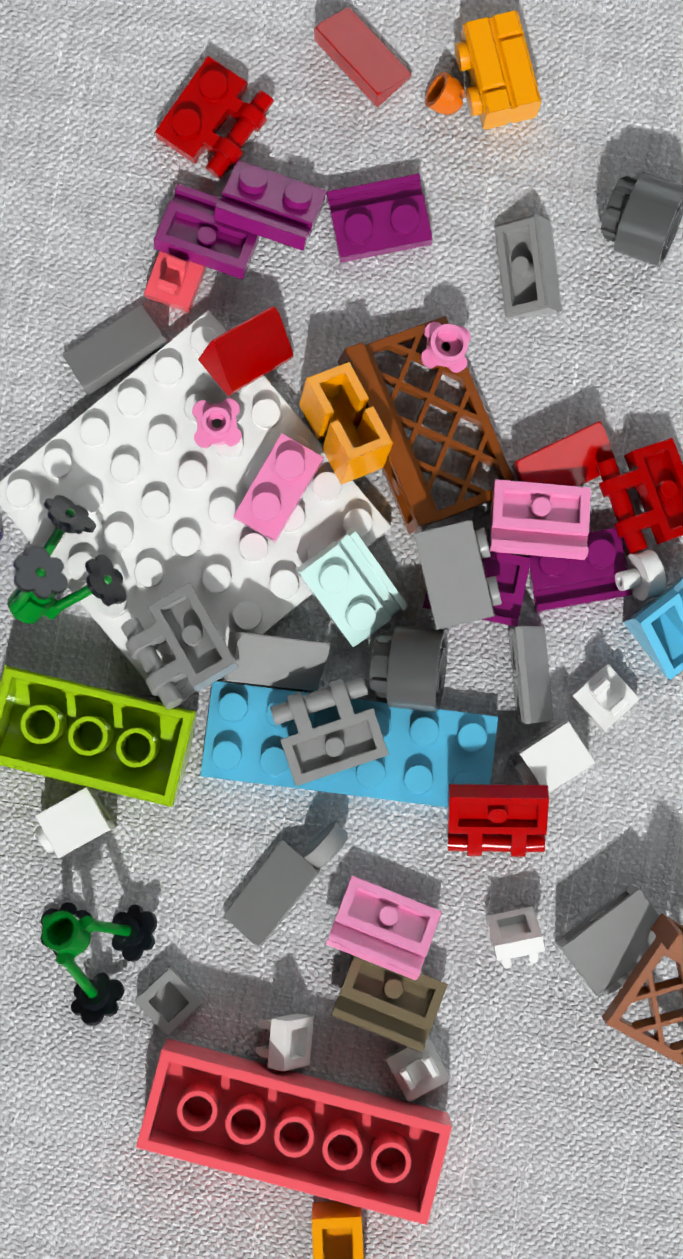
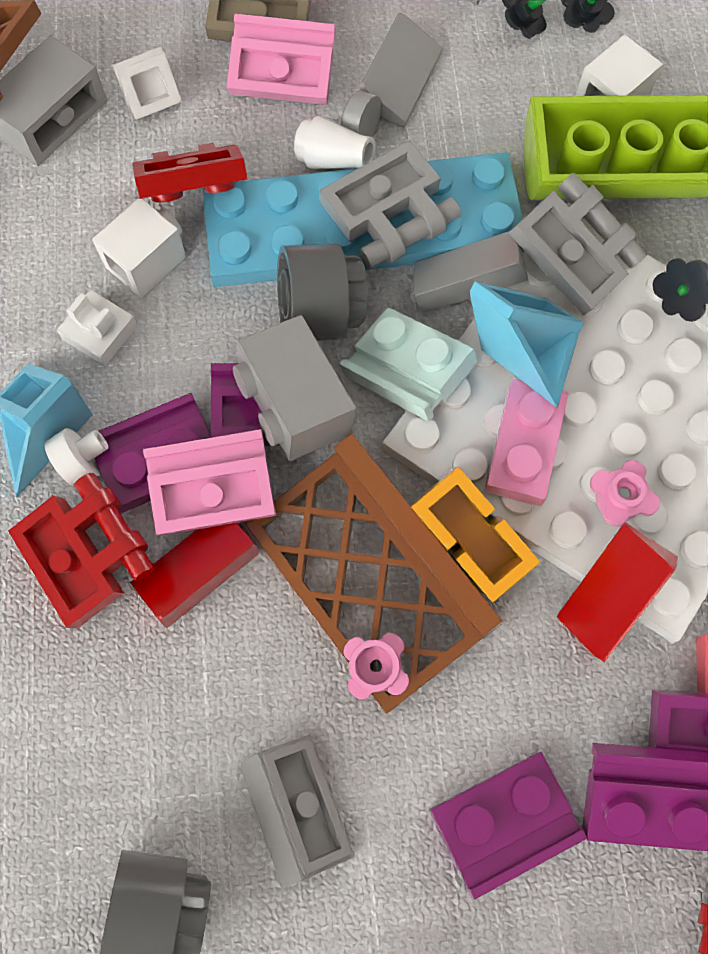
camera: 165 degrees right, 15 degrees down
light grey slope [508,626,553,724] -> none
none -> white cone [294,116,375,169]
none -> medium azure slope [470,281,585,408]

